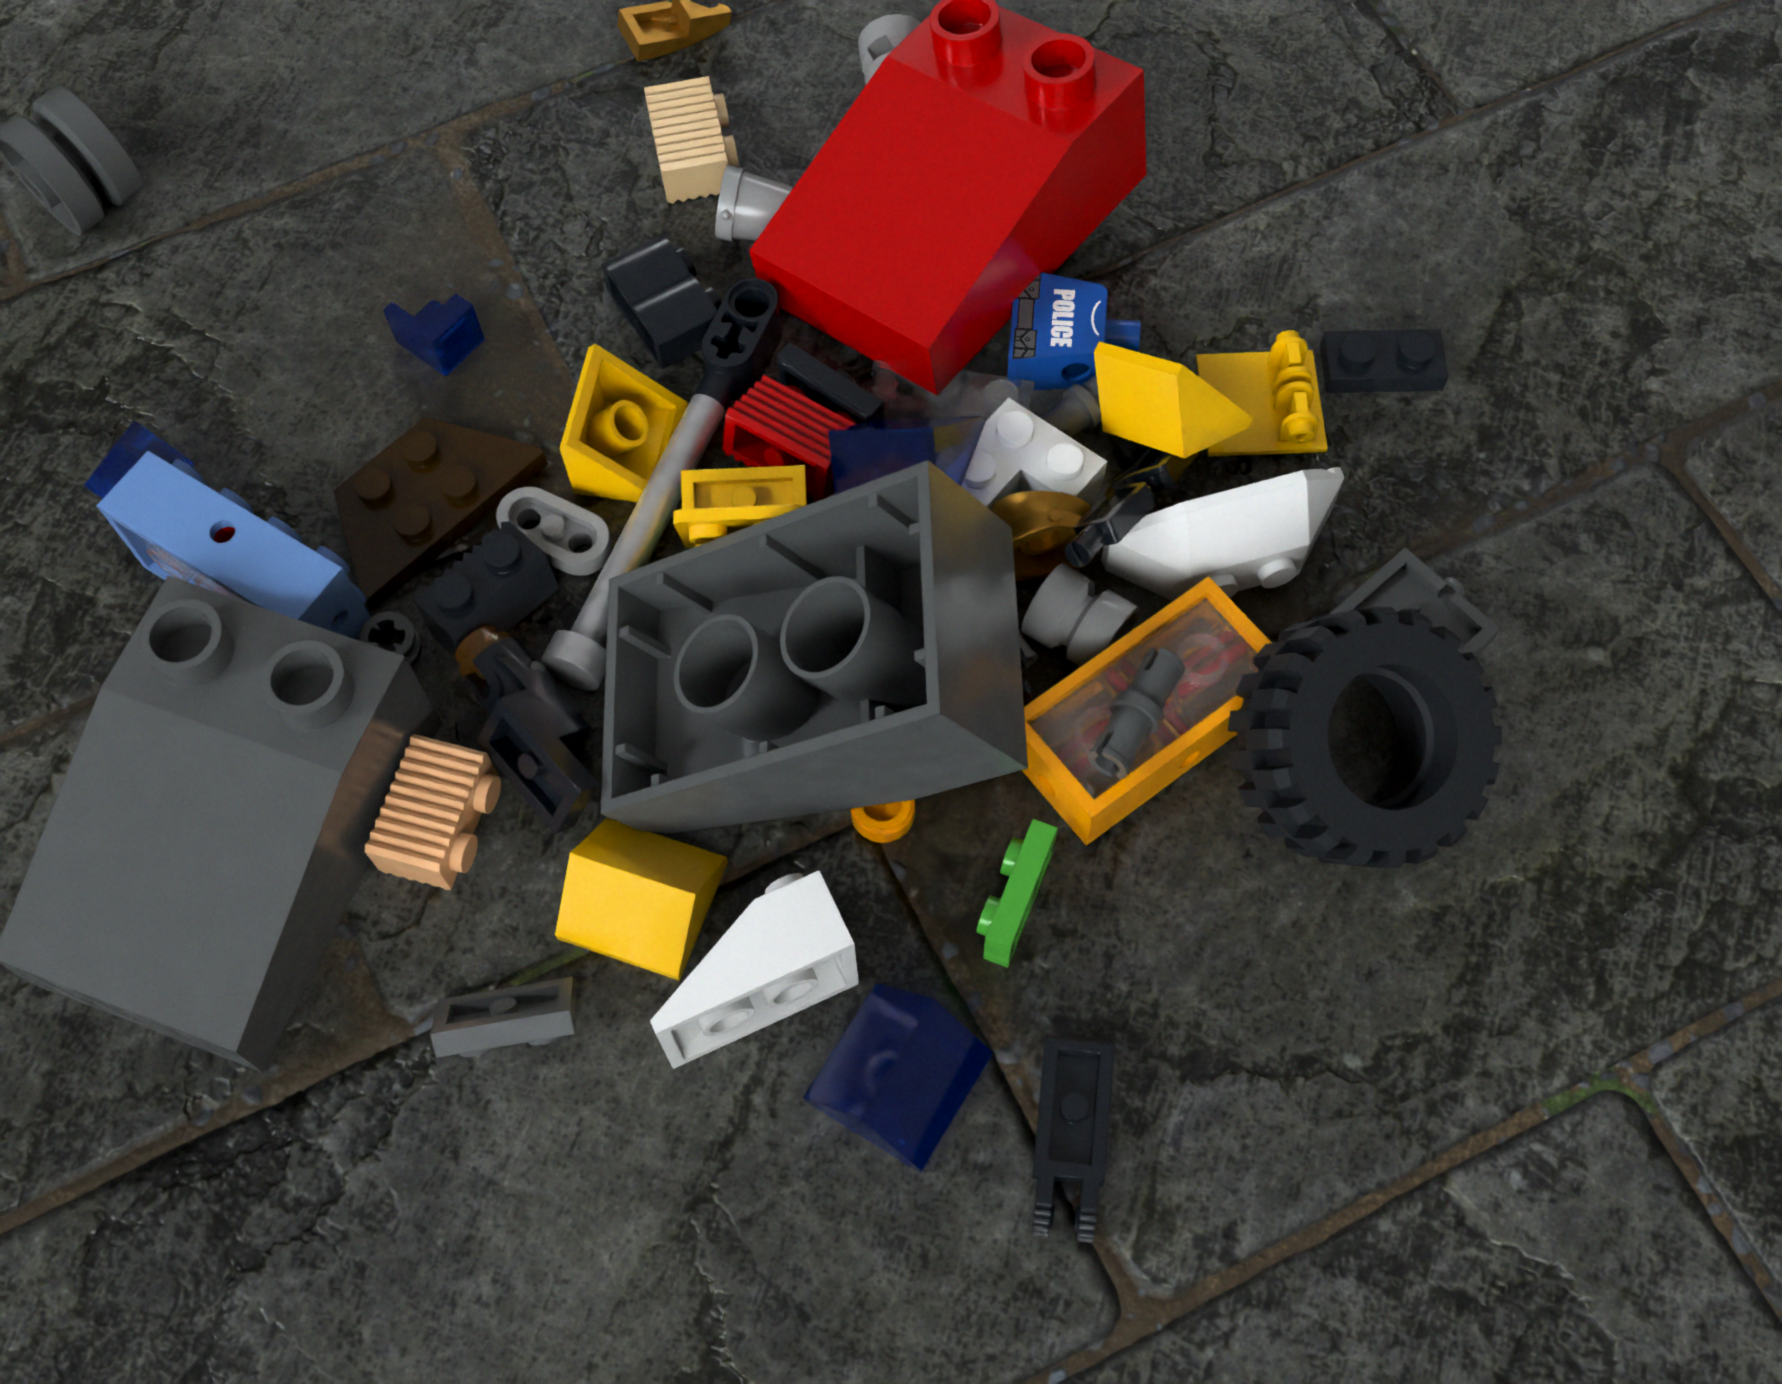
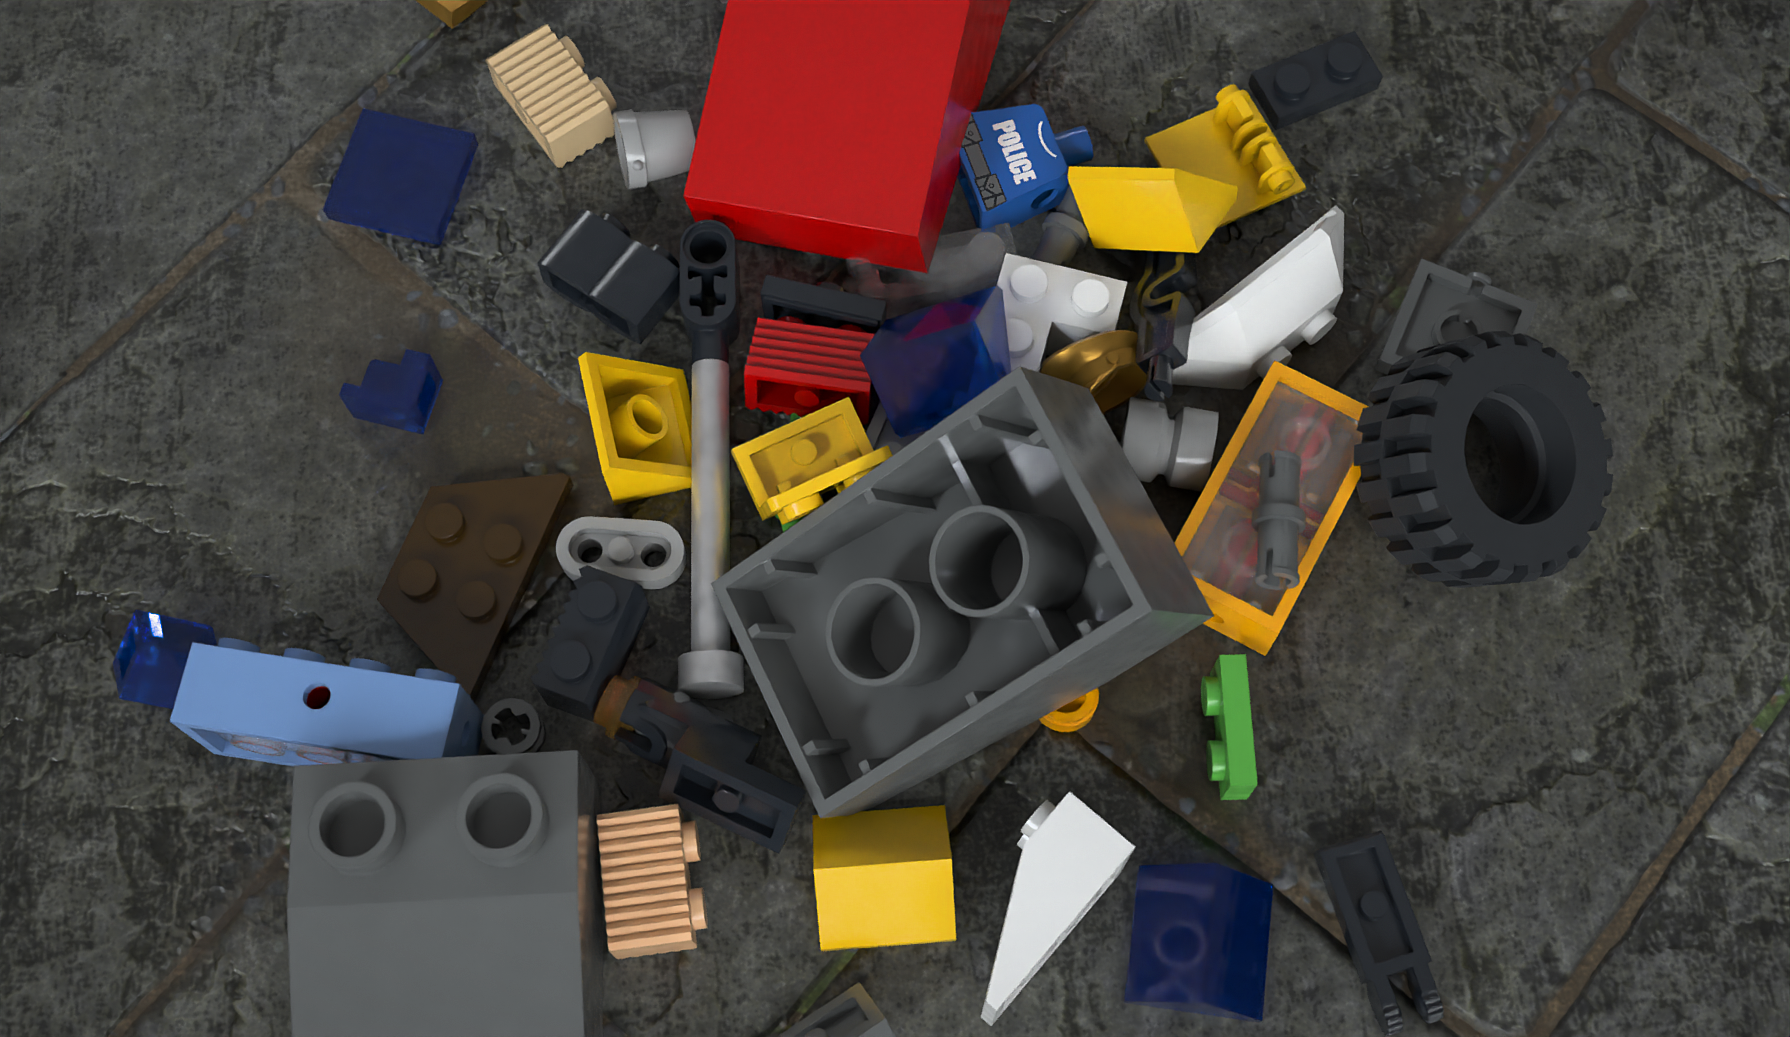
camera: 25 degrees left, 5 degrees up
none -> clear blue tile [323,108,478,245]

